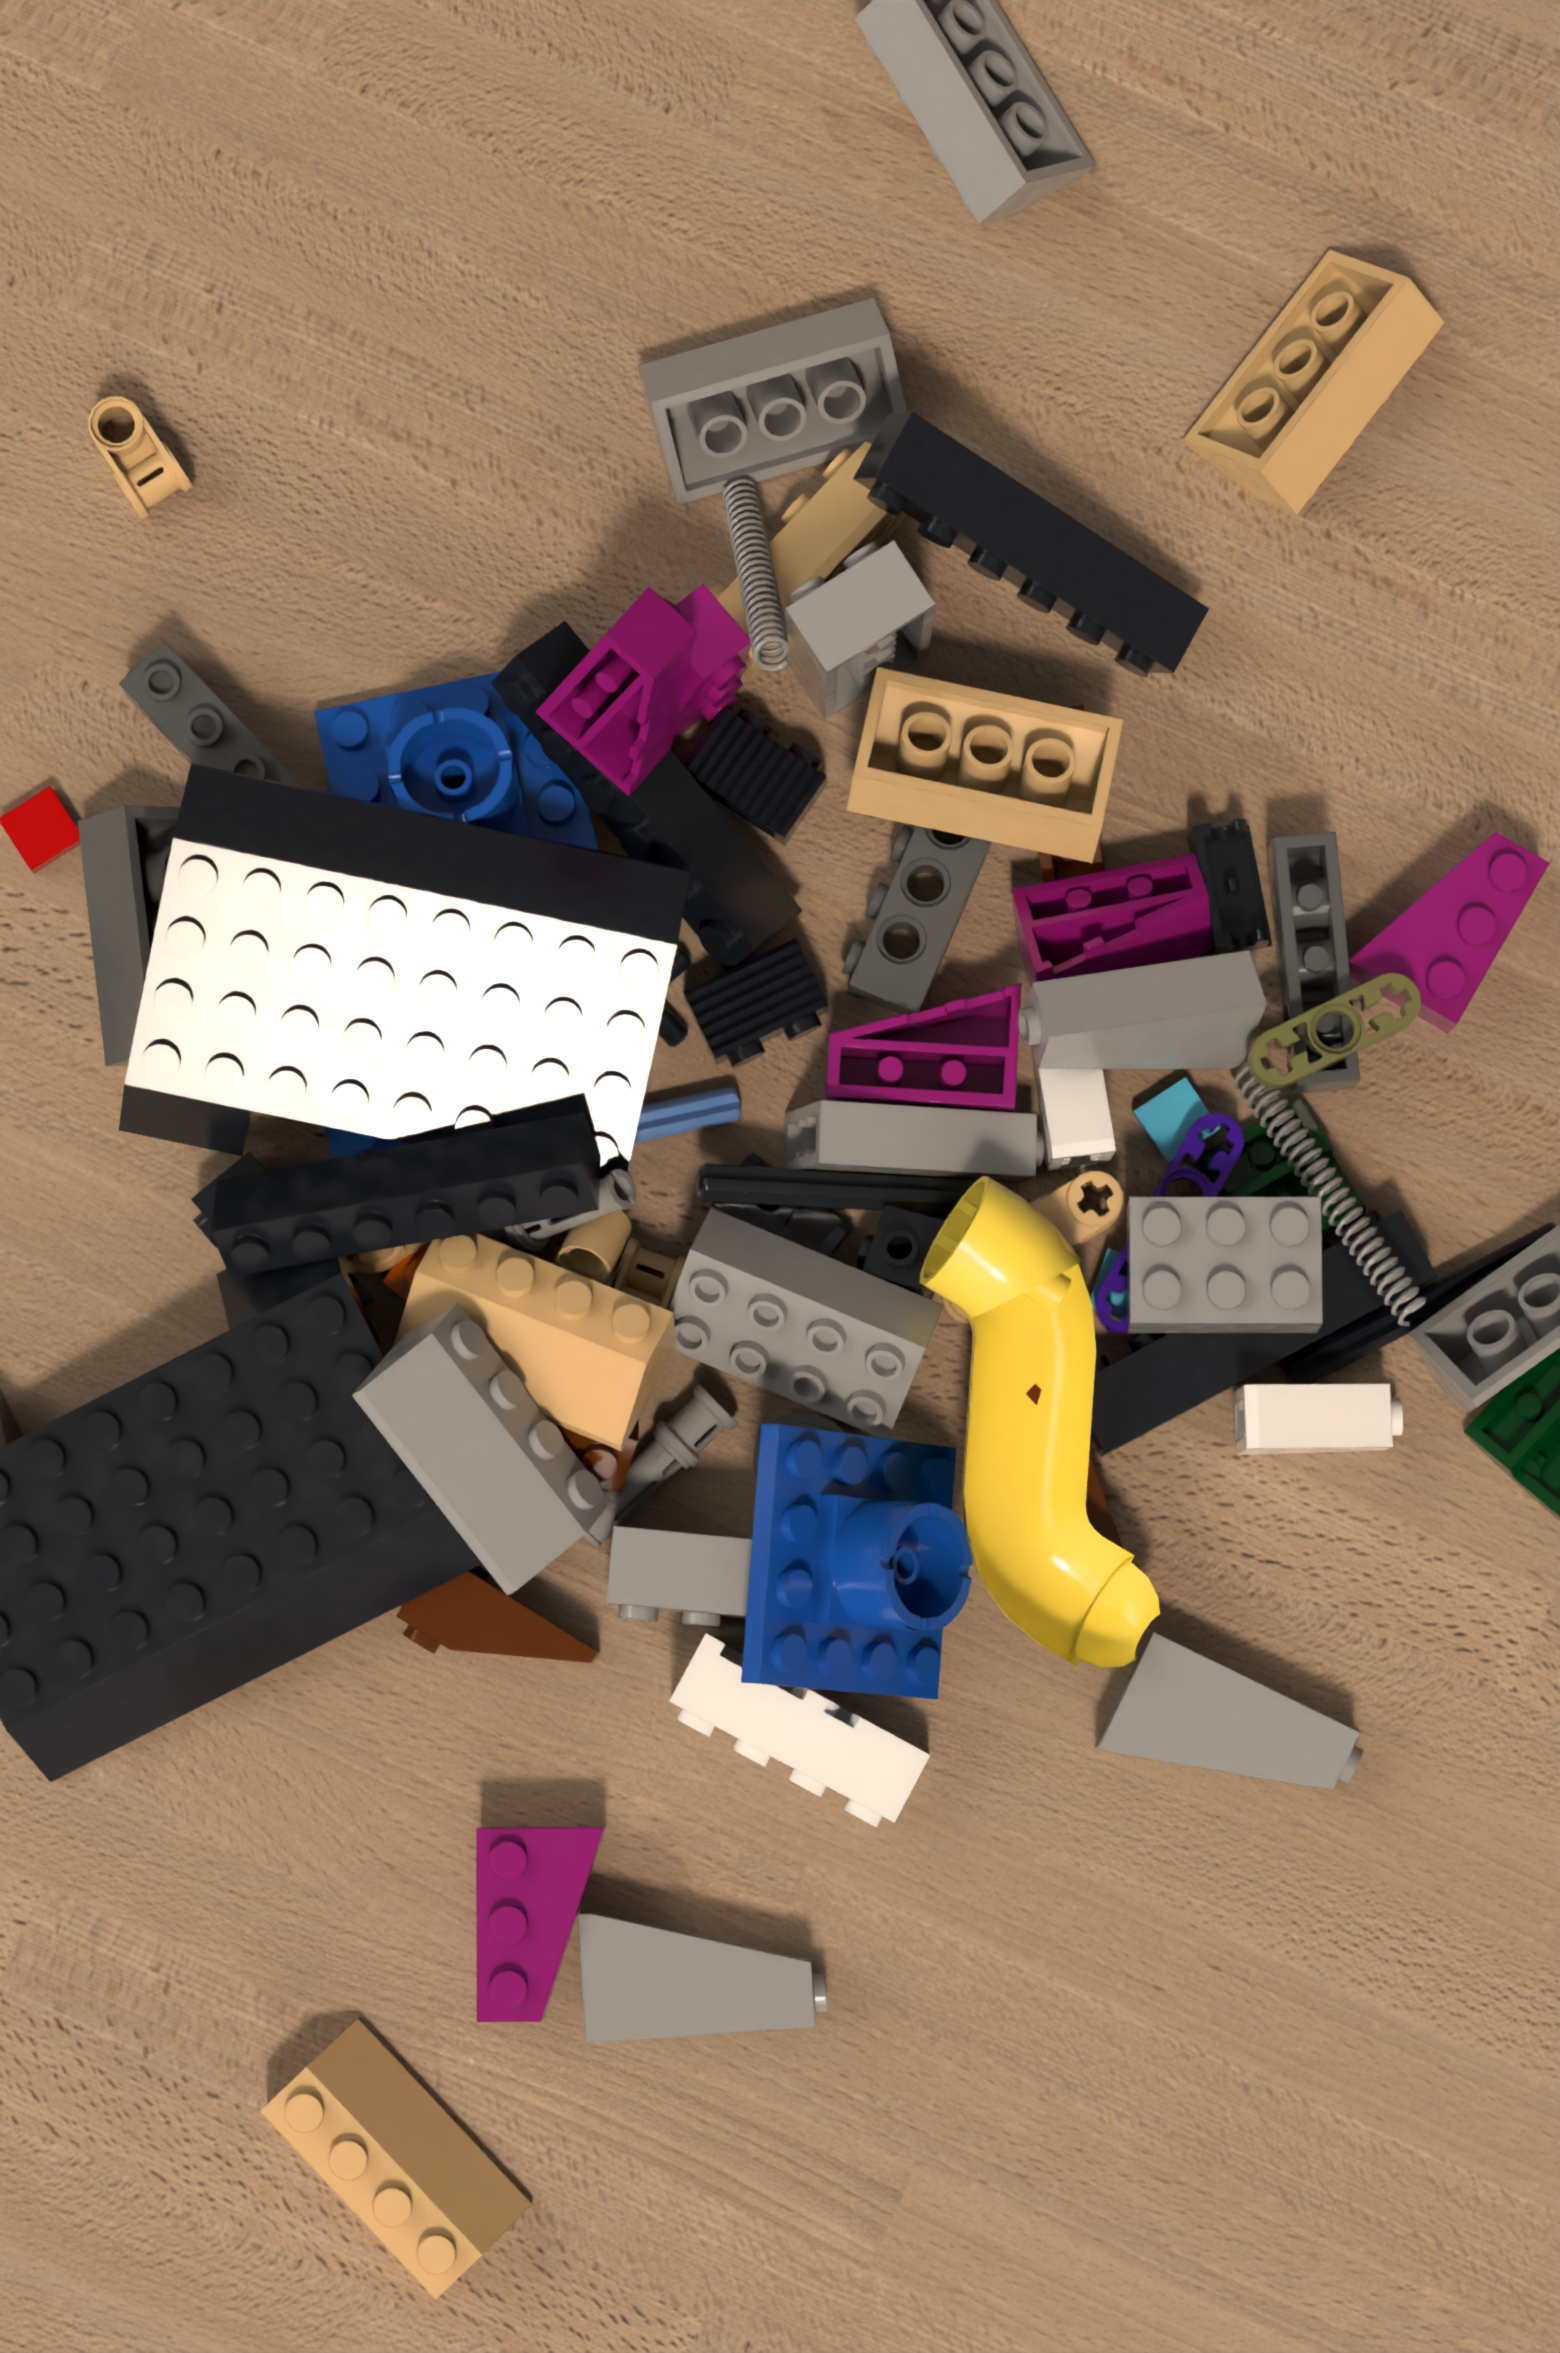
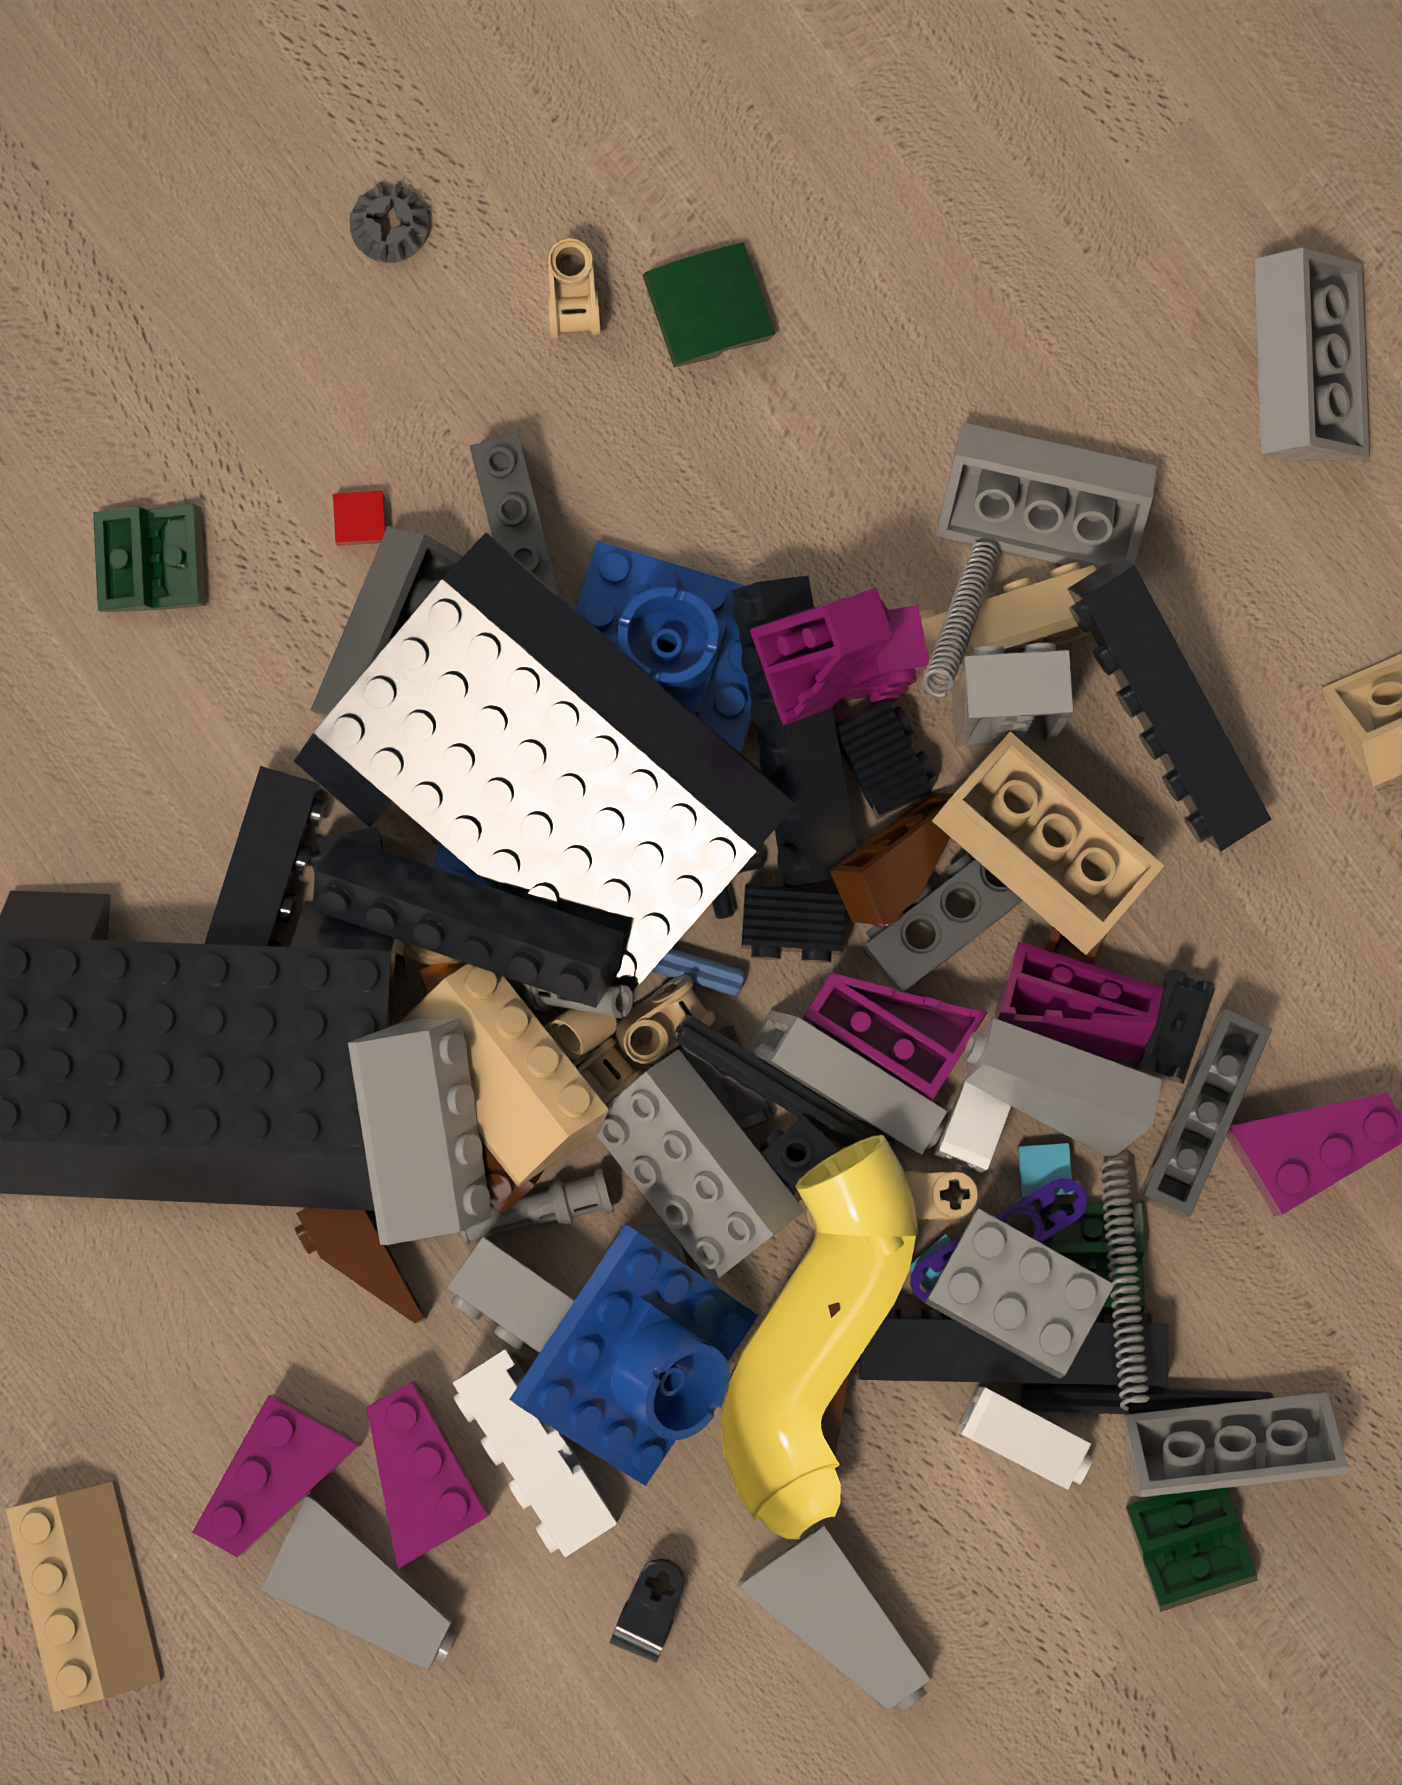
camera: 25 degrees right, 0 degrees up
olive beam [1248,973,1421,1089] -> none
none -> black brick [204,766,327,947]
none -> magenta wedge [367,1381,490,1569]
none -> black piece [609,1558,684,1663]
none -> tan piece [615,974,716,1064]
none -> dark green slope [642,242,775,368]
none -> reddish brown slope [829,792,954,927]

